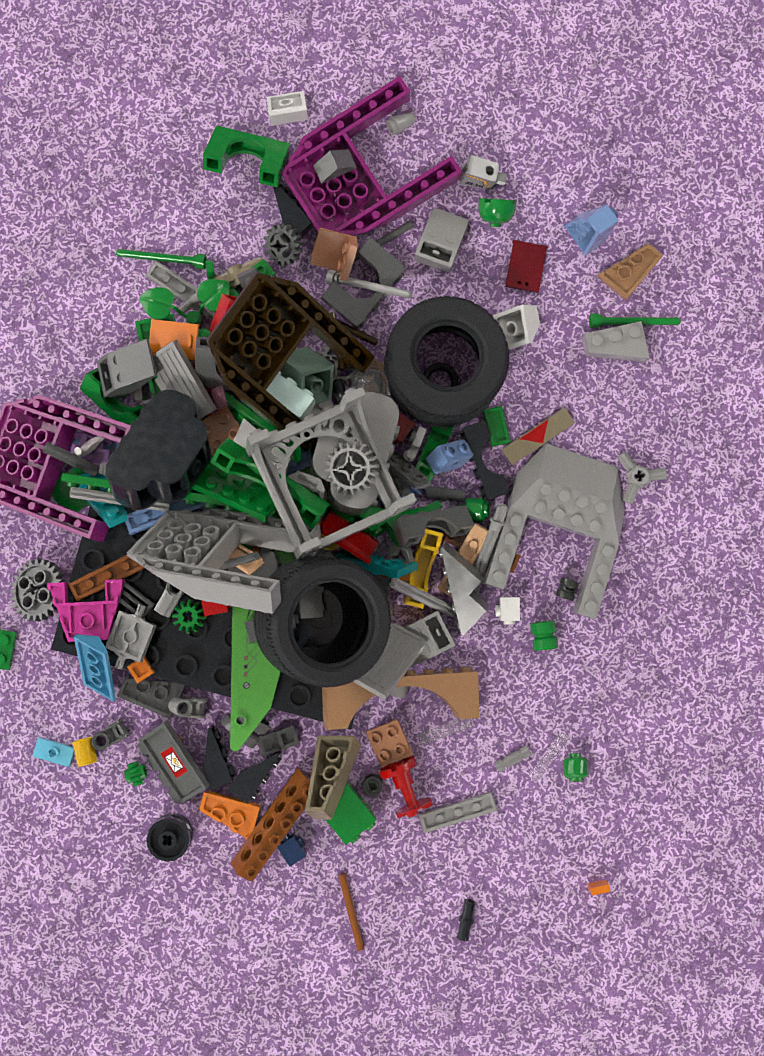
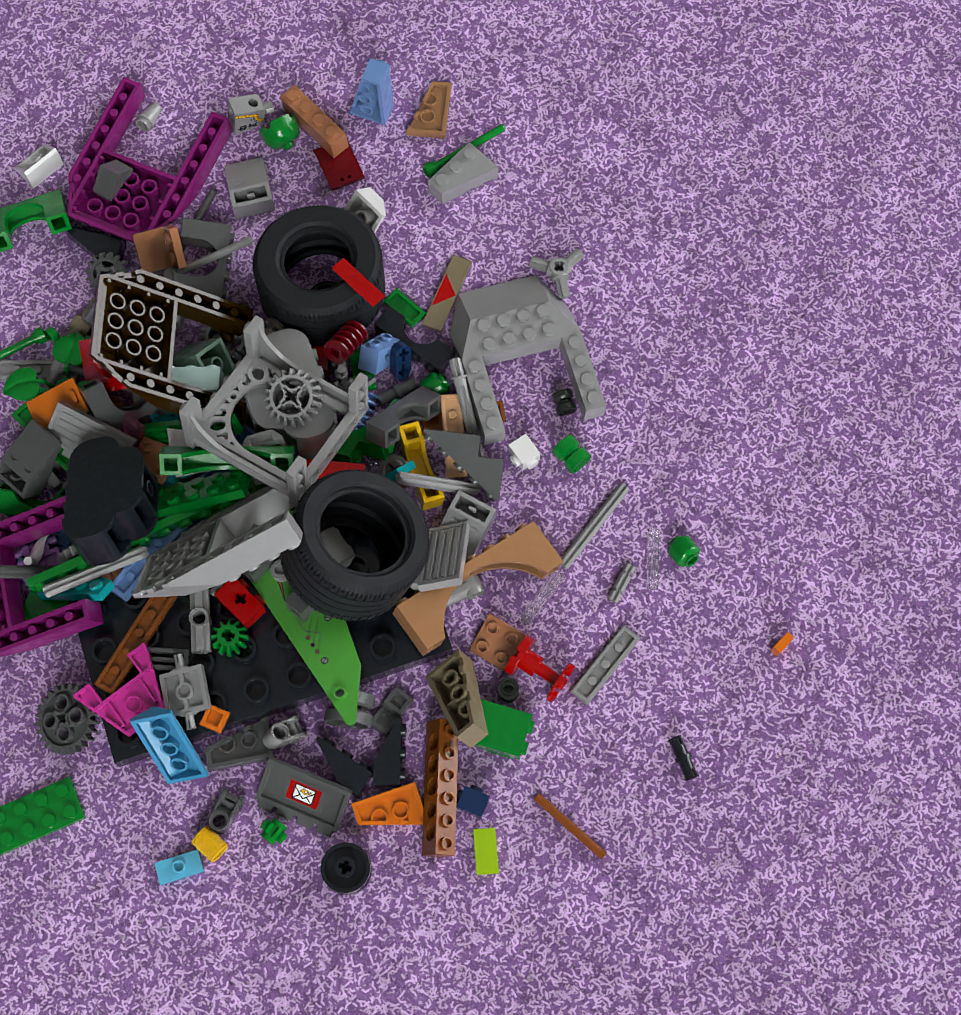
camera: 35 degrees left, 15 degrees down
none -> nougat brick [280,85,349,158]
none -> dark red piece [324,321,368,364]
none -> red piece [332,258,385,306]
none -> dark blue beam [390,341,411,380]
none -> lime tile [473,828,499,875]
none -> light grey axle [561,483,629,569]

